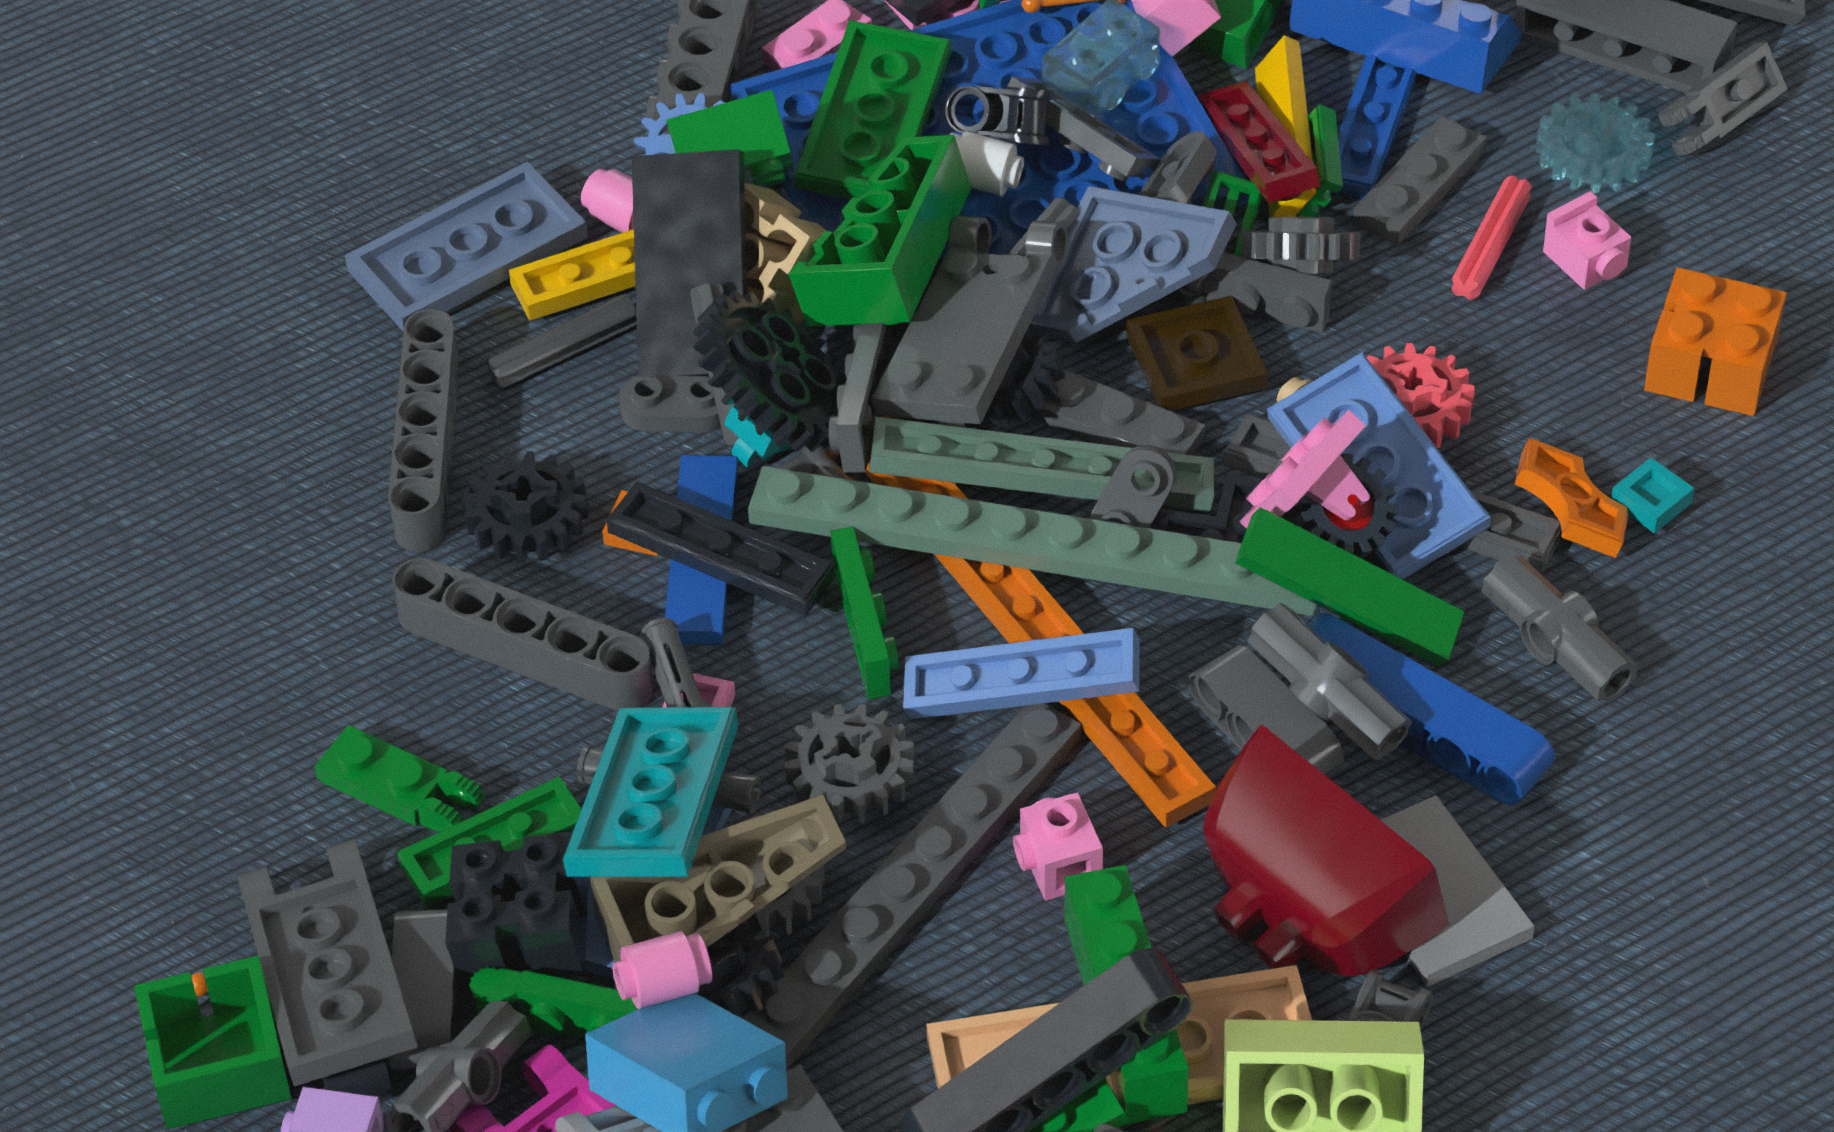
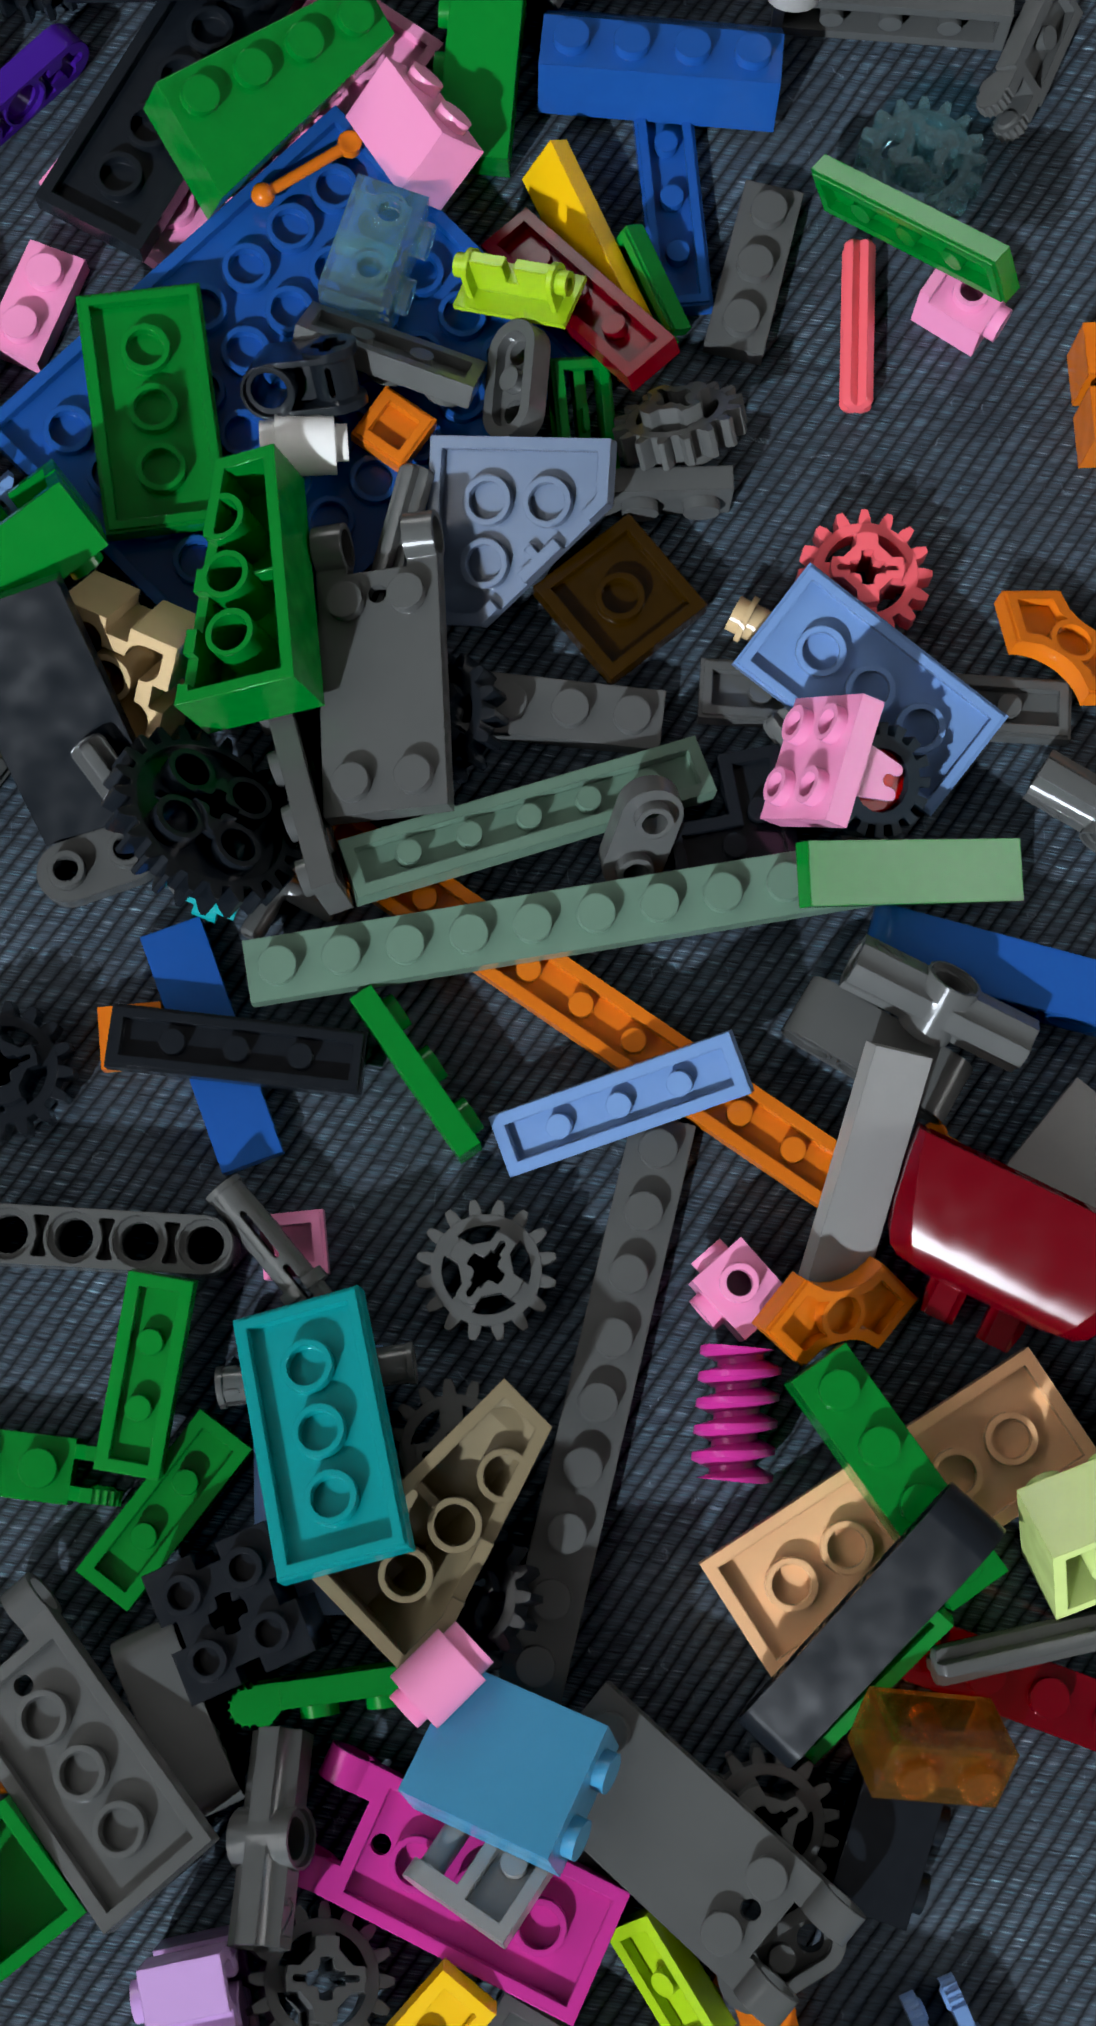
camera: 25 degrees left, 30 degrees up
none -> green plate [93,1269,198,1481]
none -> orange tile [351,386,437,473]
none -> lime hinge [452,247,587,329]
none -> dark pink piece [691,1343,782,1484]
none -> orange tile [751,1256,918,1366]
none -> light grey tile [798,1041,933,1282]
none -> green tile [811,154,1020,303]

